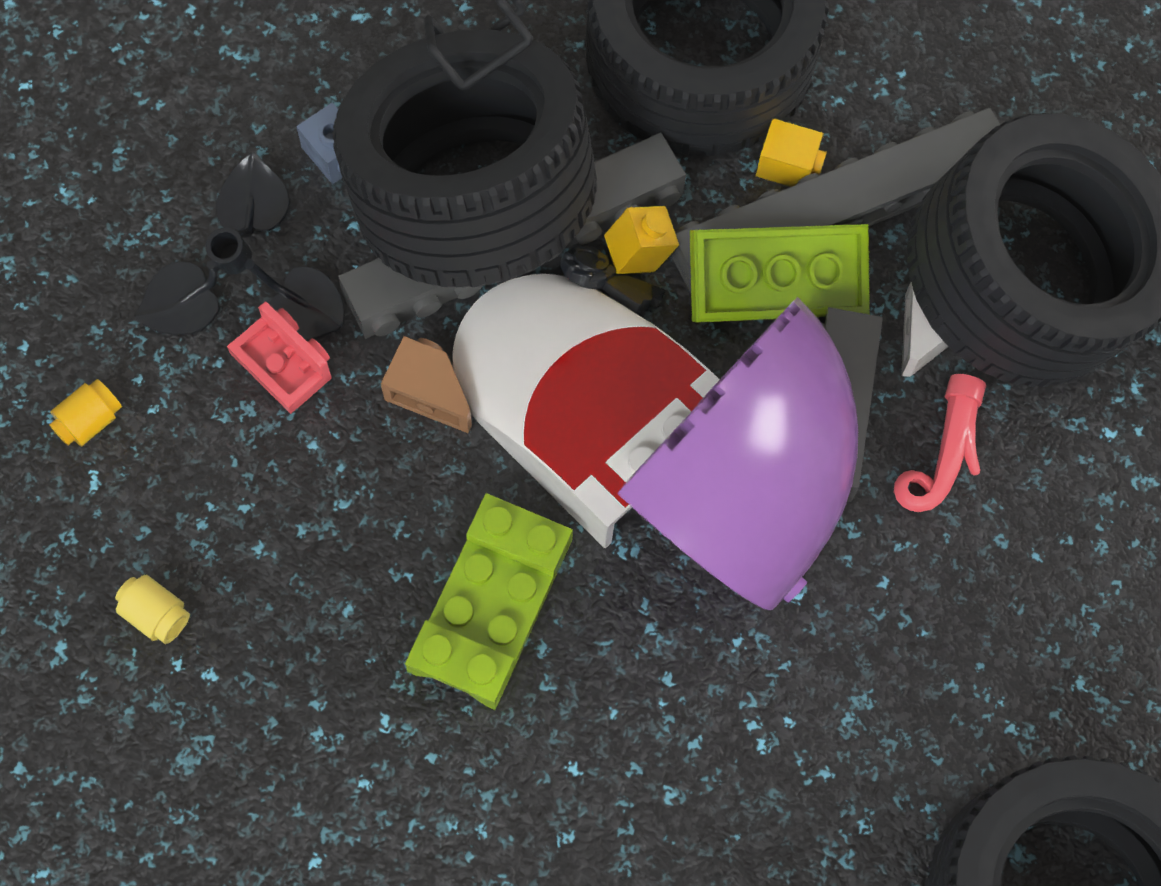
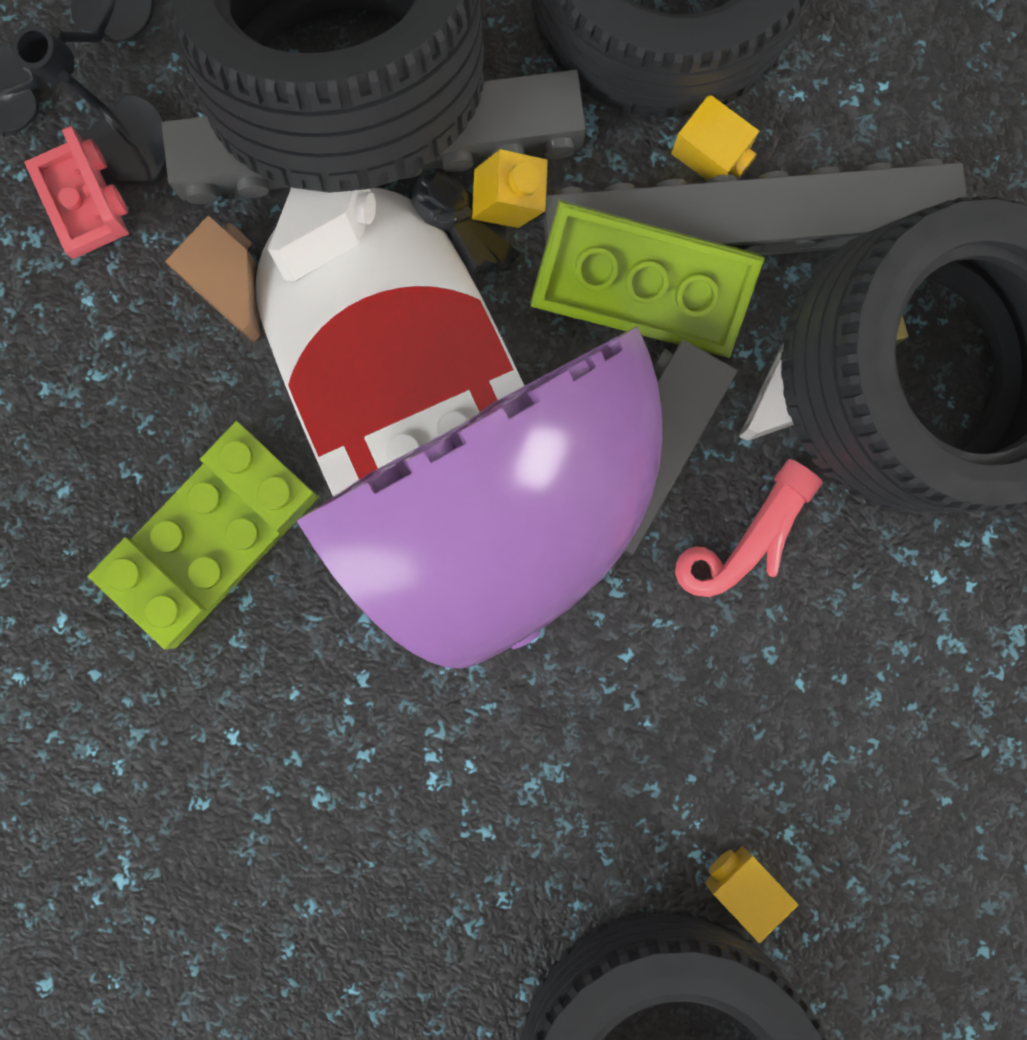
camera: 20 degrees right, 15 degrees up
none -> white slope [268,187,376,281]
none -> yellow brick [704,846,798,944]

